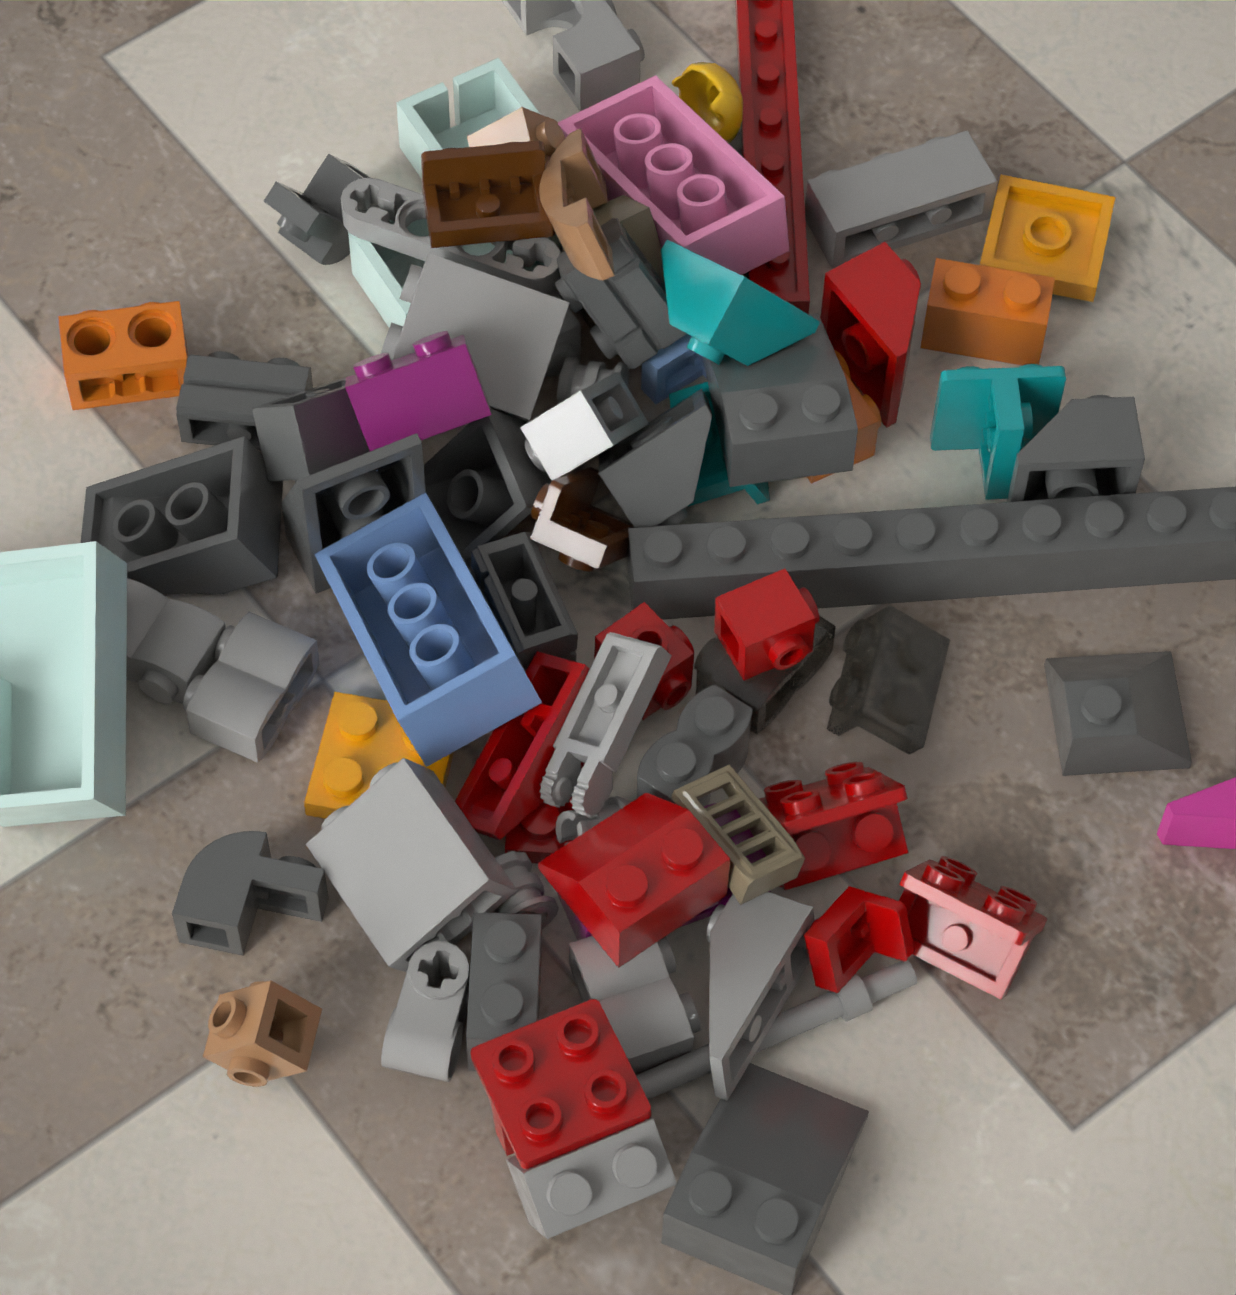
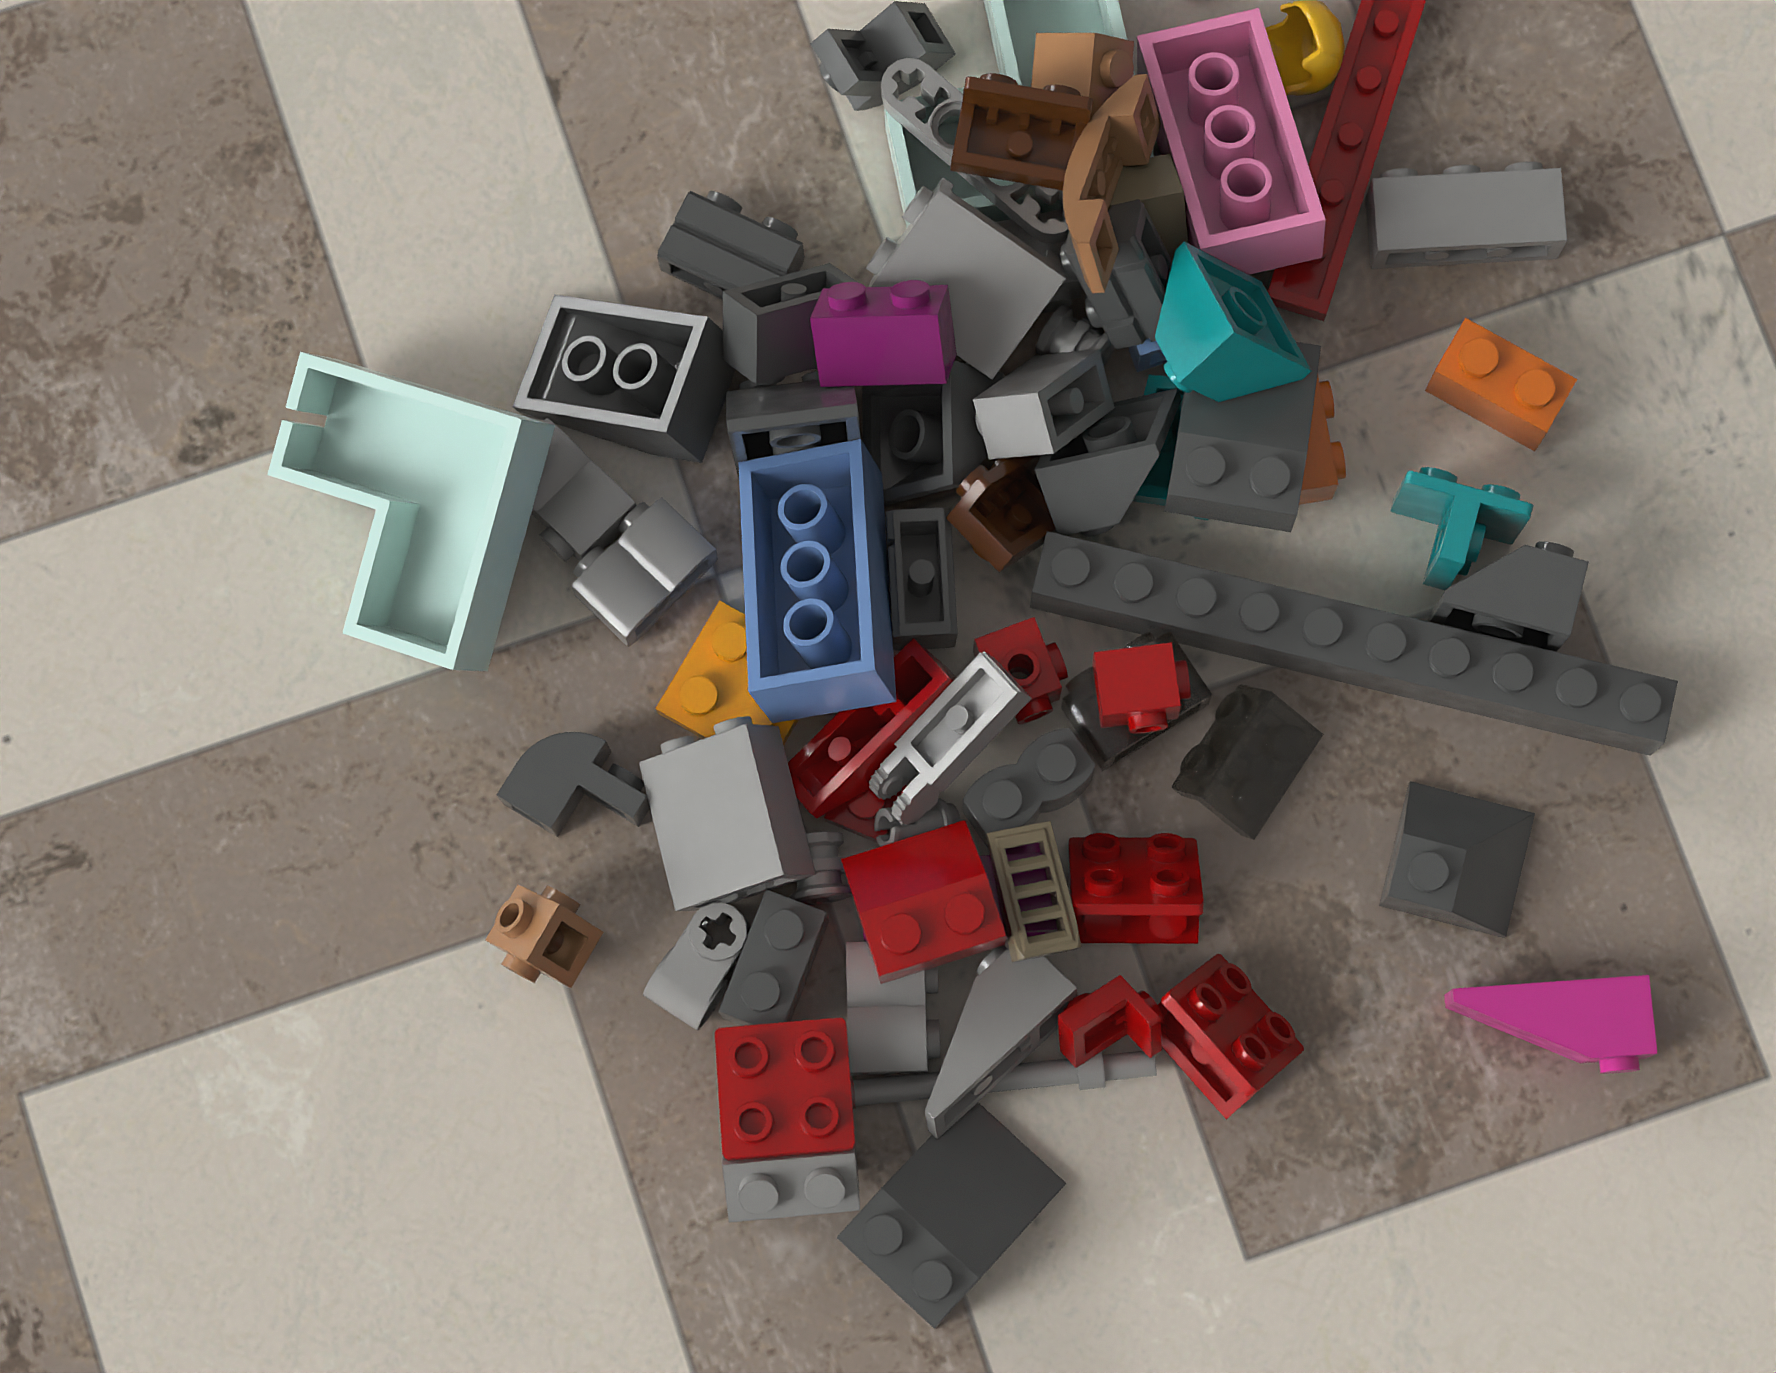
camera: 25 degrees right, 20 degrees up
orange brick [58,301,188,410] -> none
red slope [820,242,921,428] -> none
light orange plate [980,174,1116,302] -> none

